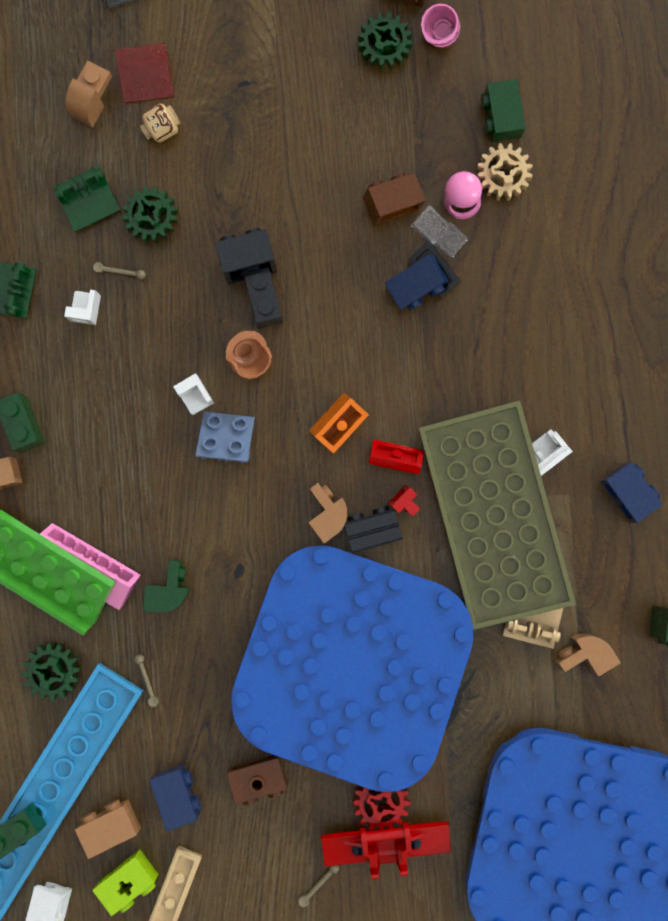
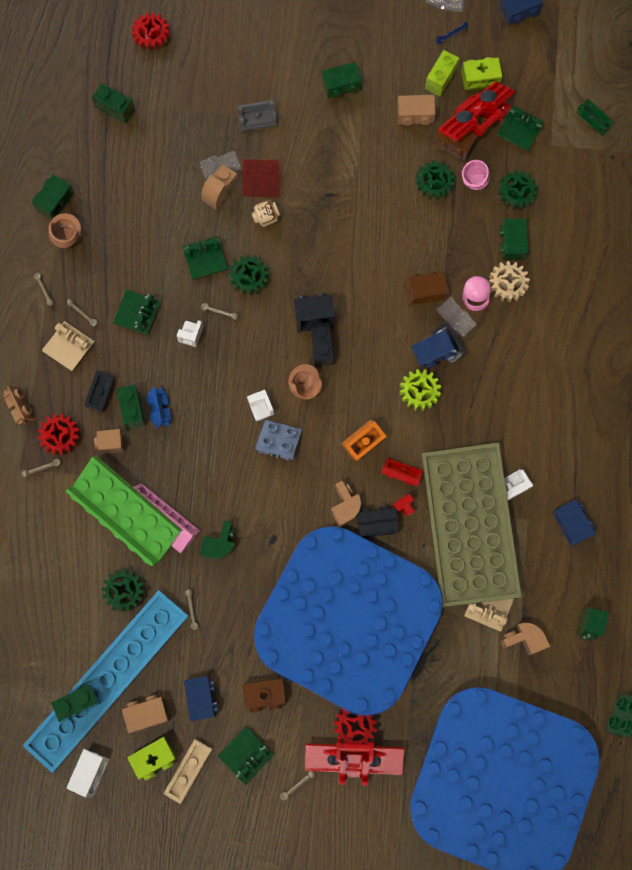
camera: 10 degrees right, 10 degrees down
none -> blue hinge [147,387,172,429]
none -> clear slope [199,151,242,179]
none -> dark green hinge [217,726,274,785]
none -> lime gear [400,369,441,411]
none -> dark green gear [498,170,538,210]

